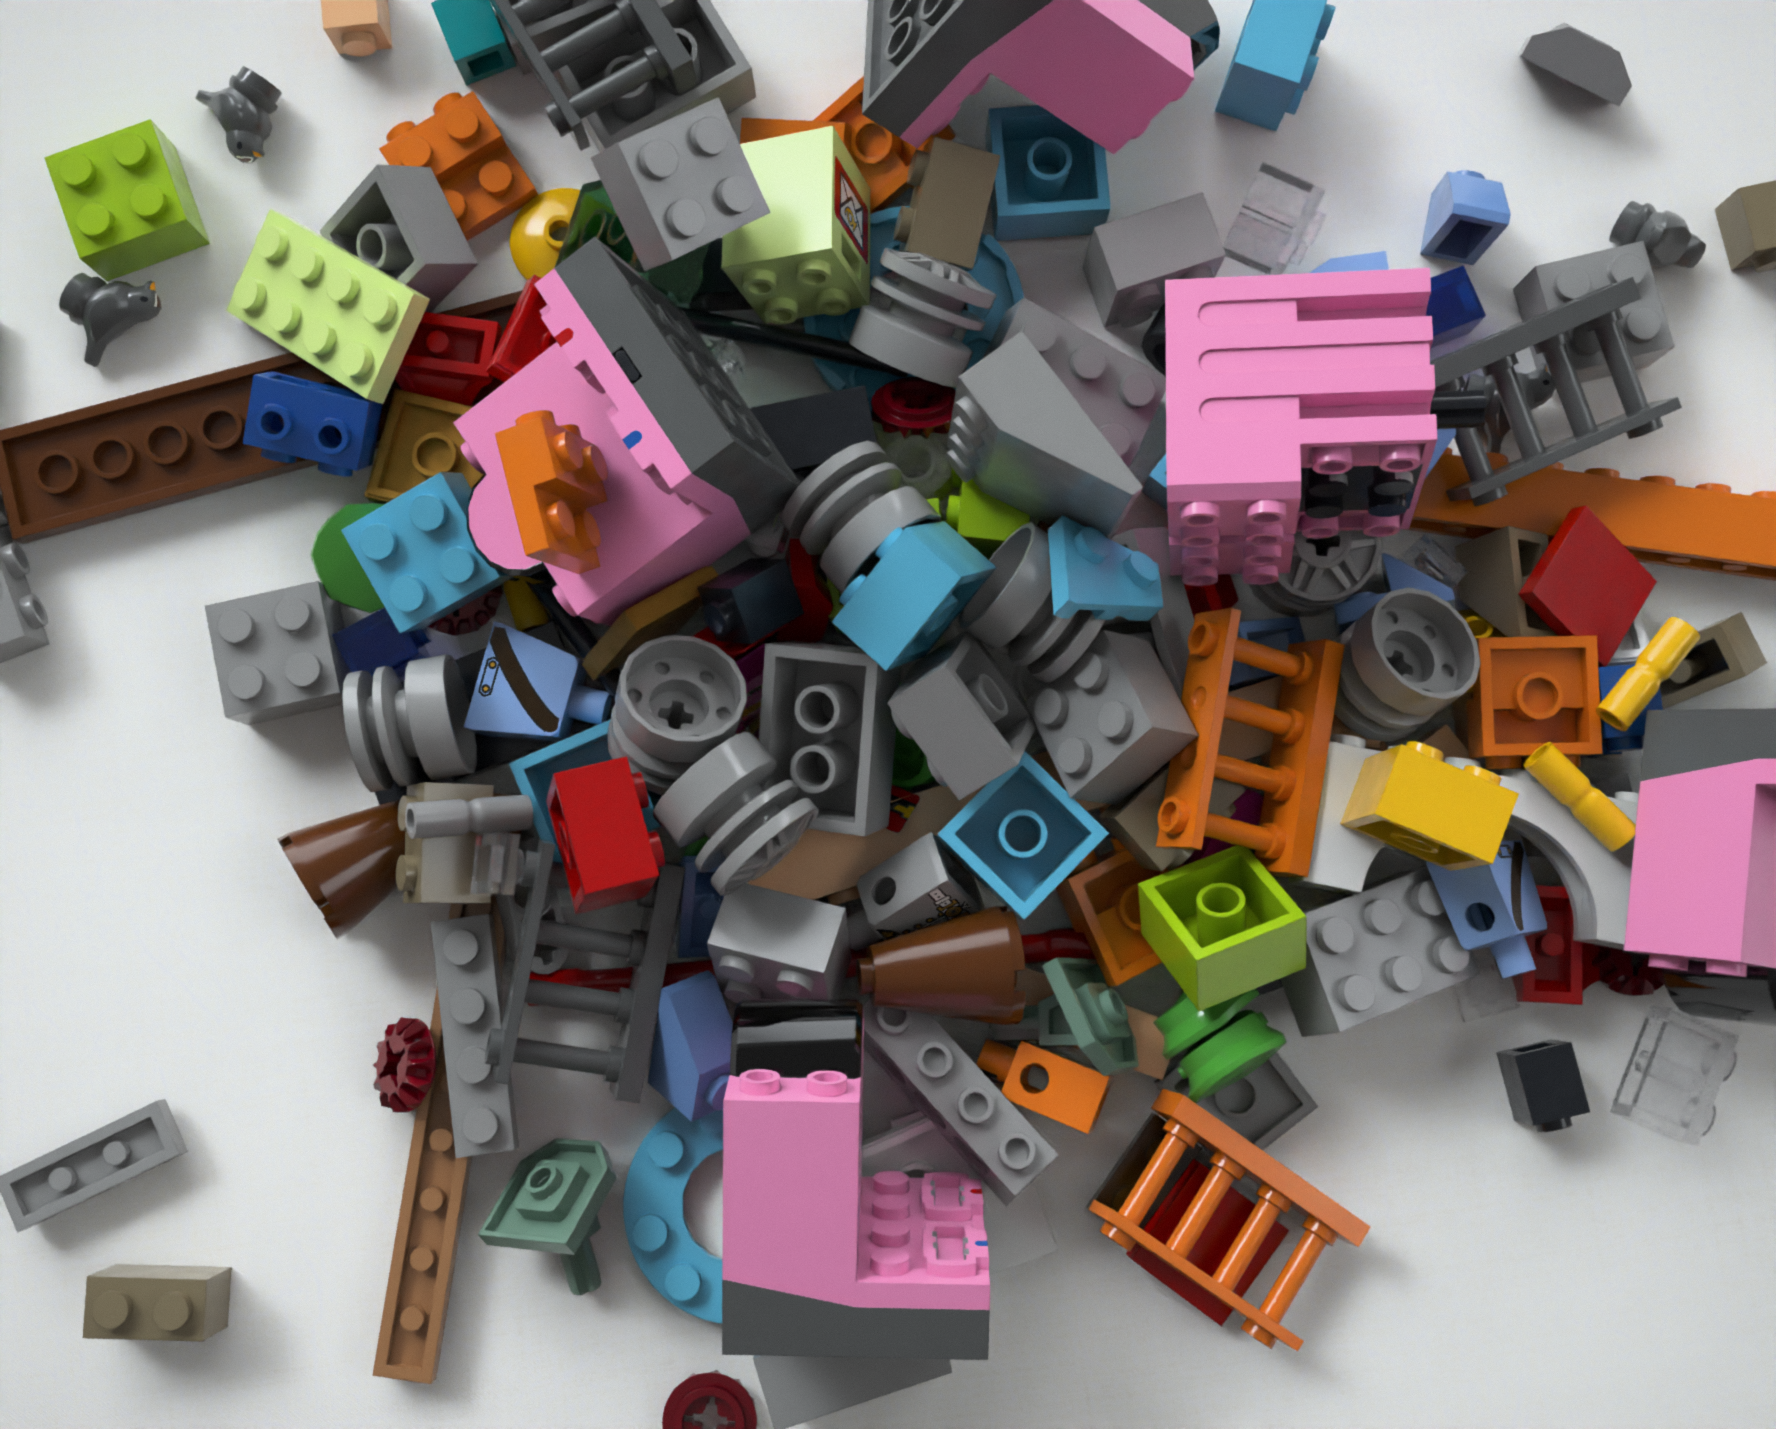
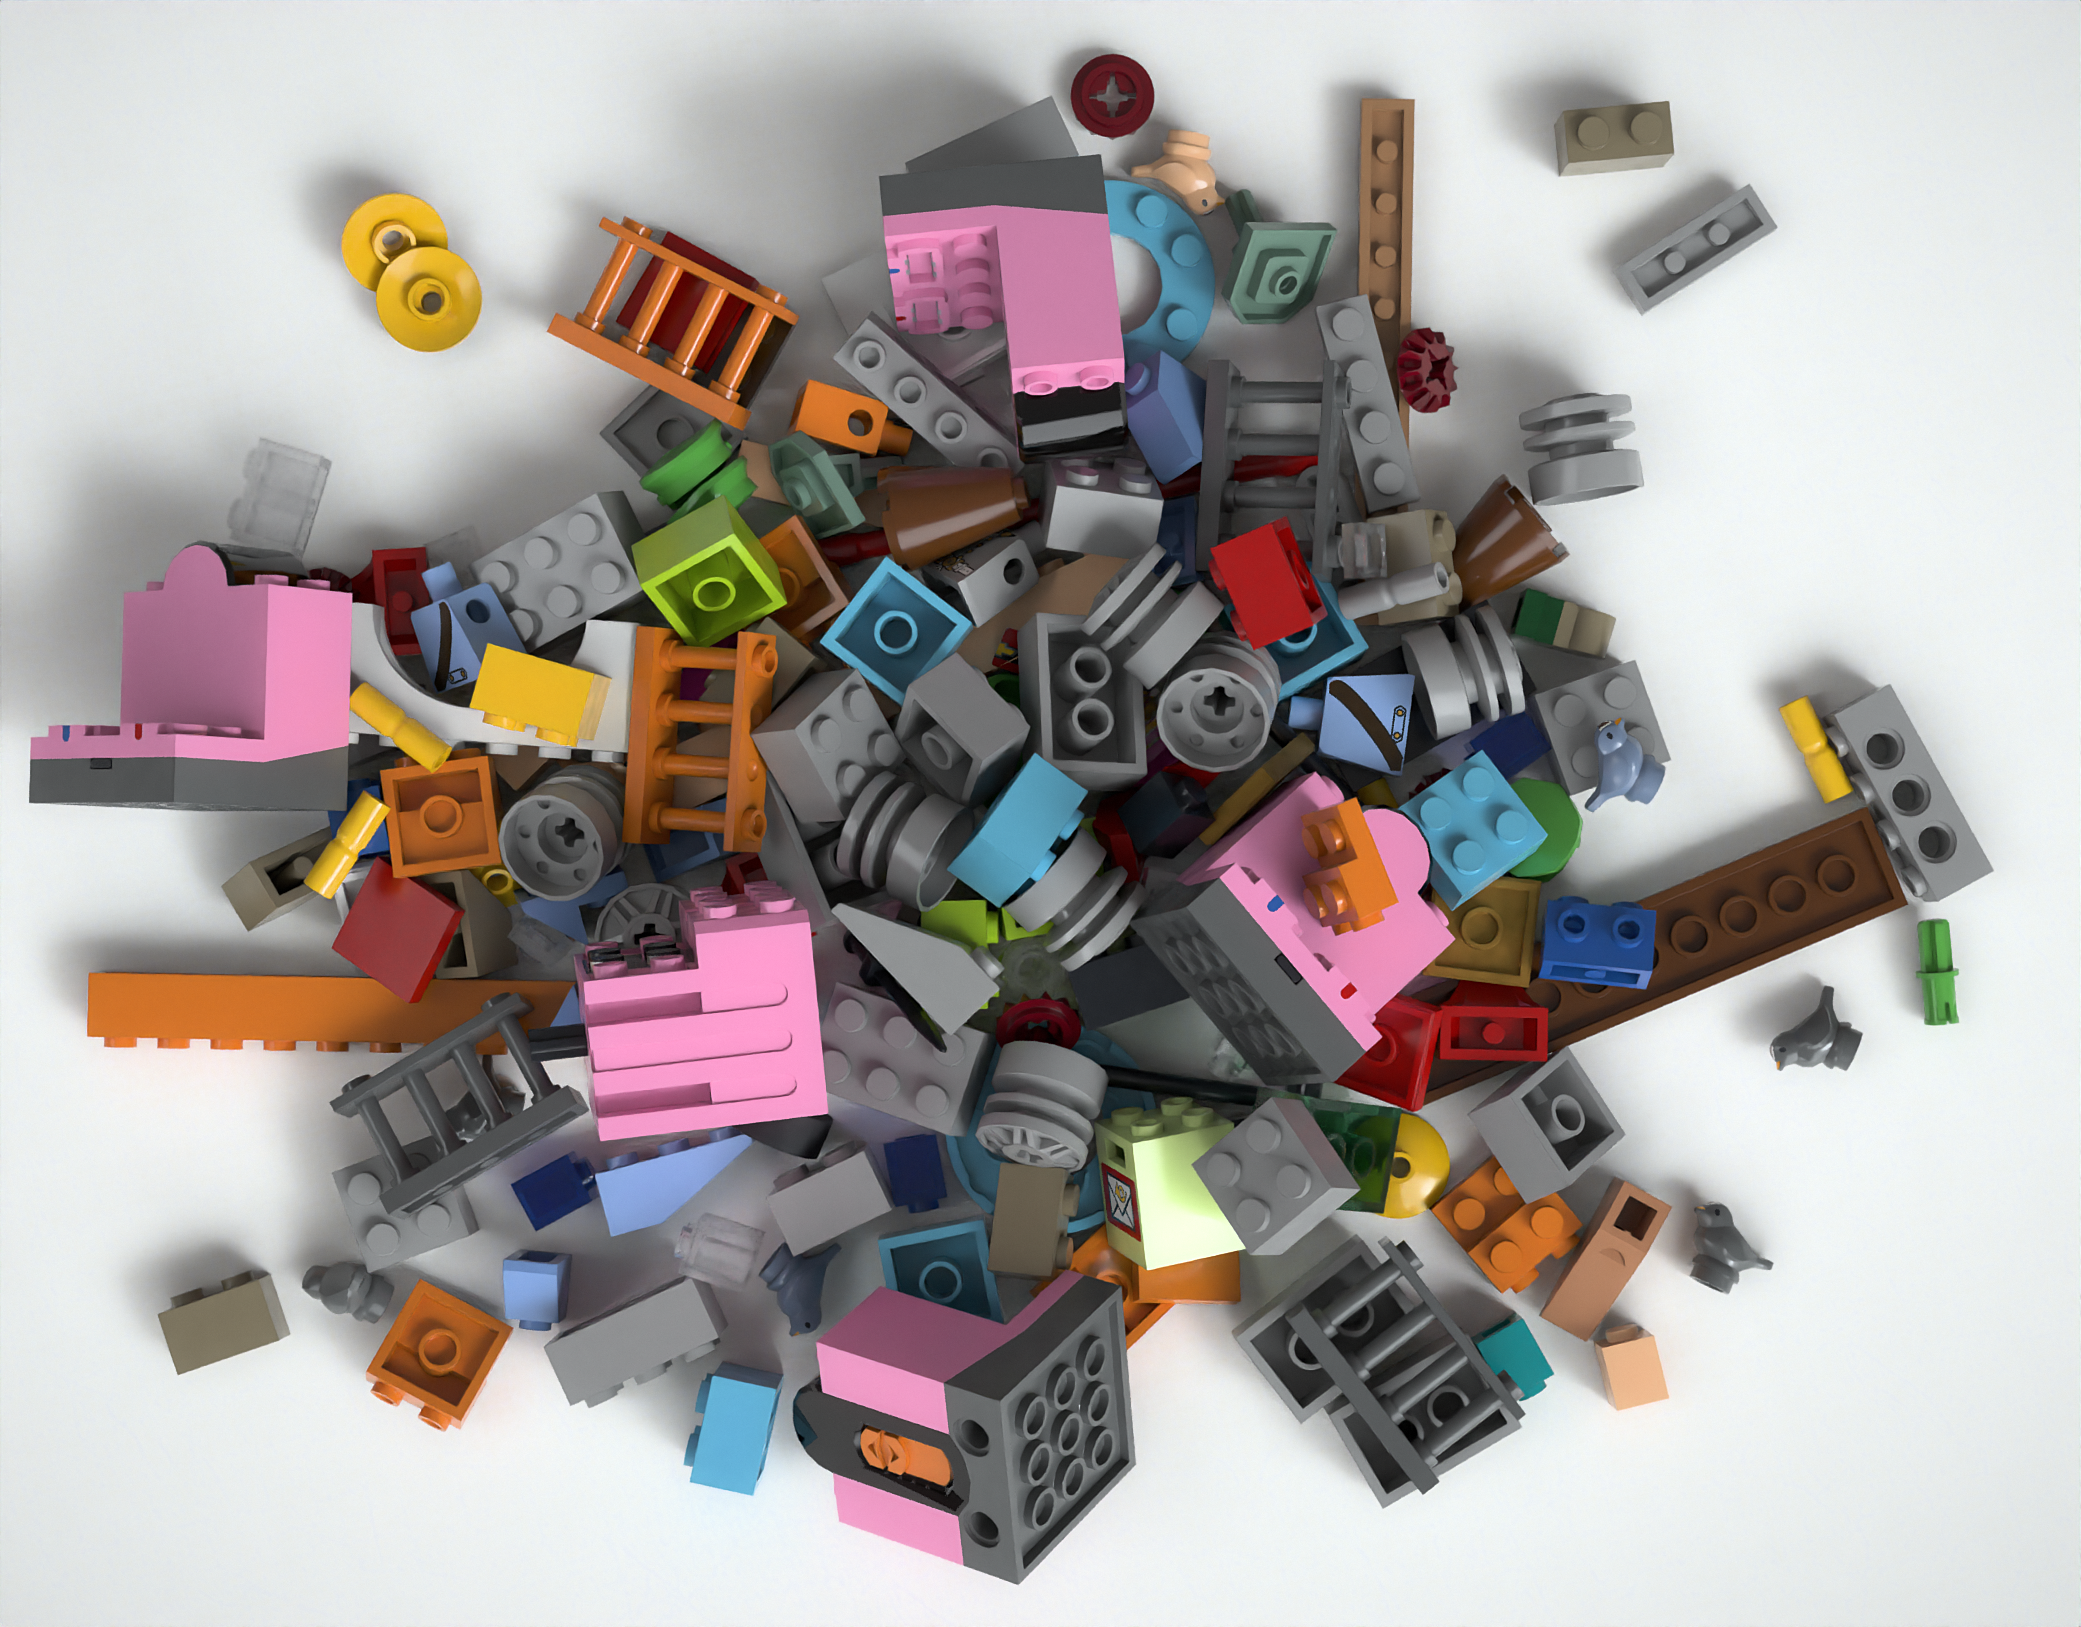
camera: 175 degrees right, 5 degrees up
lime brick [44,119,210,281] -> none
yellowish green plate [226,209,430,404] -> none
medium azure wing [1048,515,1163,621] -> none
black brick [1496,1039,1590,1132] -> none
light grey slope [1518,23,1632,107] -> none
none -> yellow dish [341,192,448,292]
none -> orange plate [366,1279,514,1432]
none -> yellow dish [376,247,483,353]
none -> light grey brick [544,1267,729,1408]
none -> sand blue animal [758,1242,843,1337]
none -> clear blue brick [883,1131,949,1214]
none -> light nougat animal [1131,129,1225,216]
none -> leg [1509,588,1616,660]
none -> light grey wheel [1519,393,1644,506]
none -> nougat slope [1539,1176,1672,1342]
none -> sand blue animal [1584,717,1666,812]
none -> yellow piece [1778,695,1854,804]

